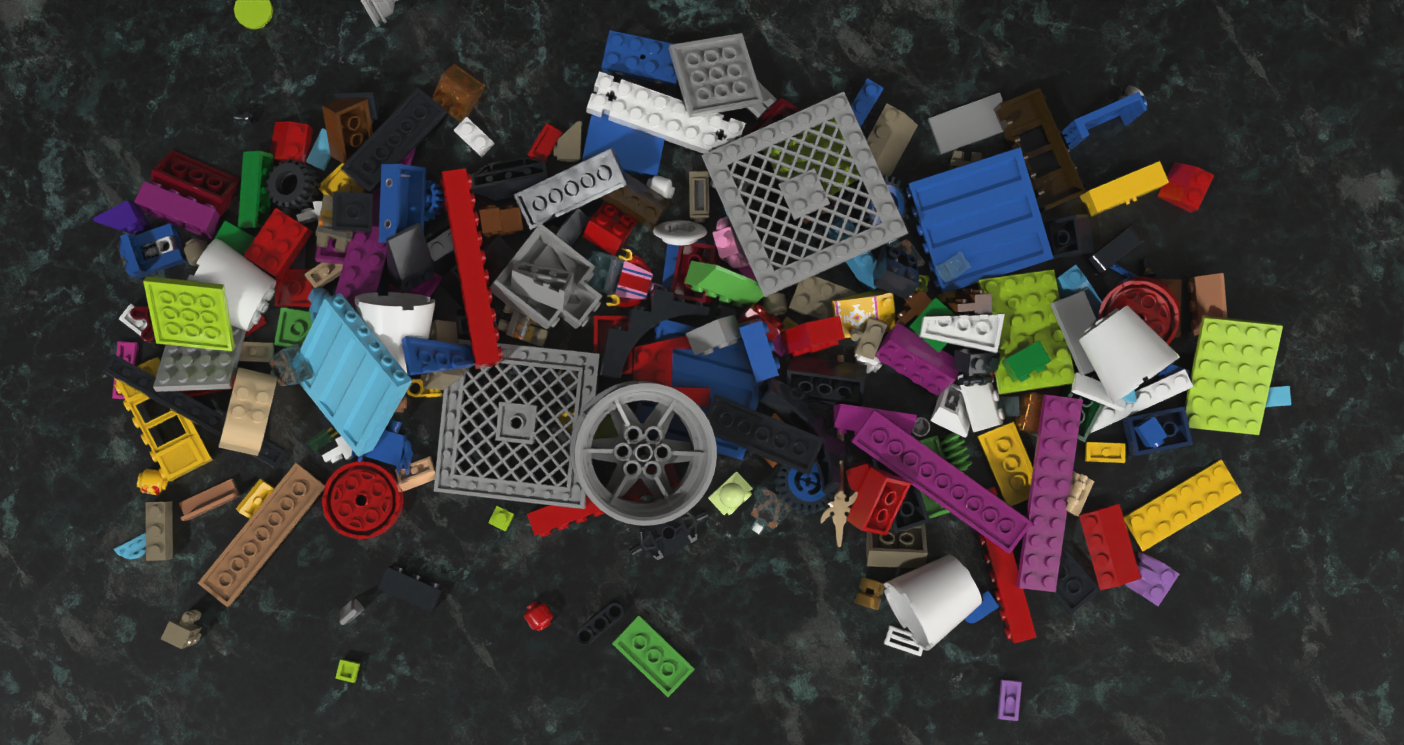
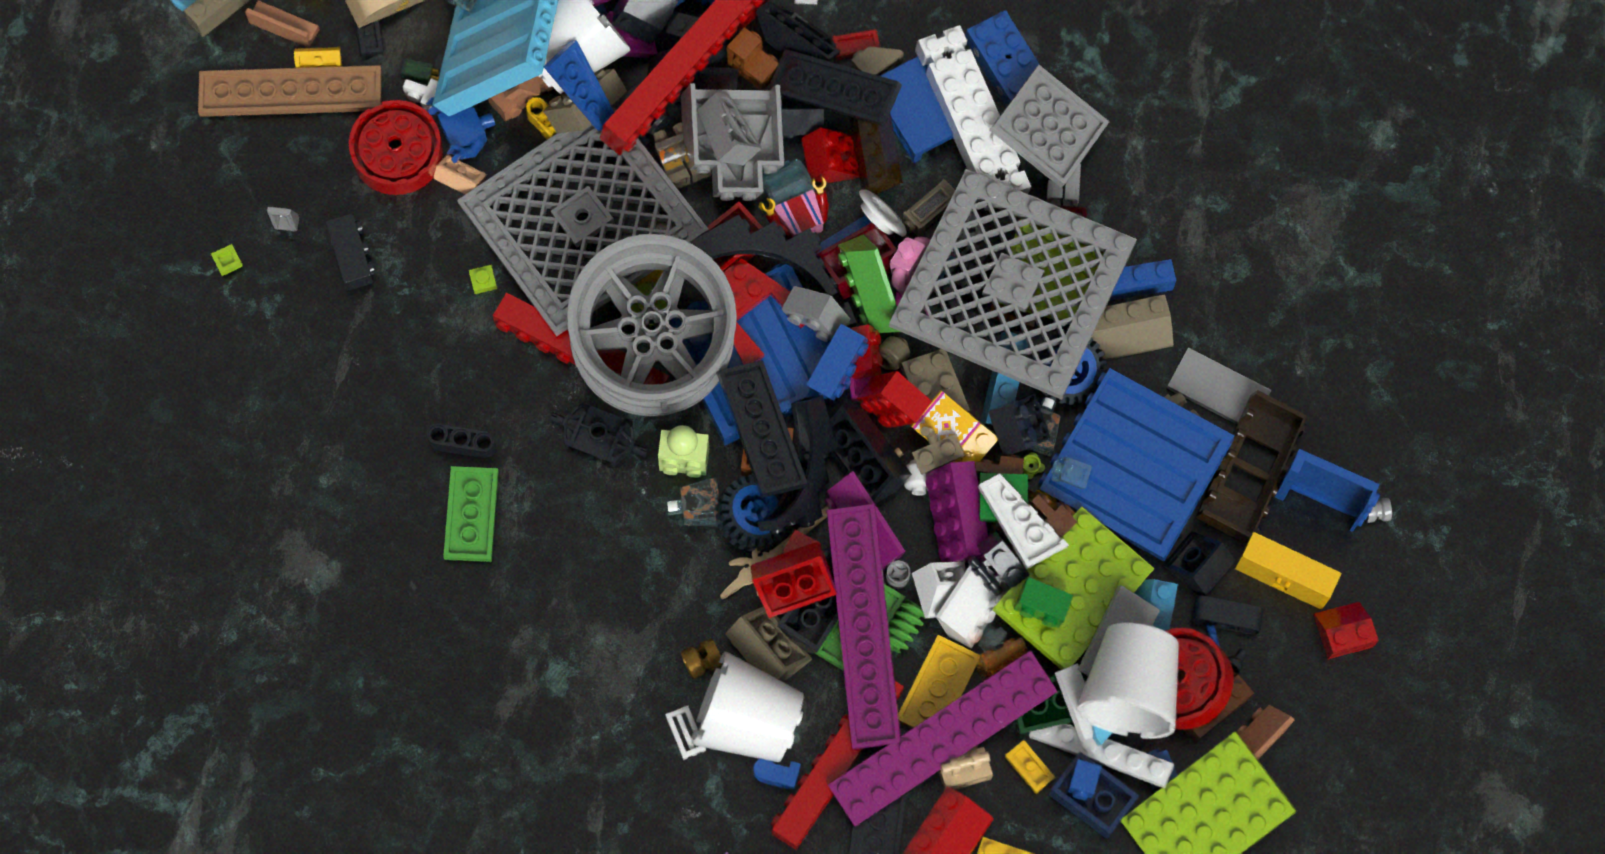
camera: 45 degrees right, 15 degrees down
dark tan brick [161,609,202,649] -> none
red head [524,601,553,632] -> none
white head [646,176,675,199] -> none

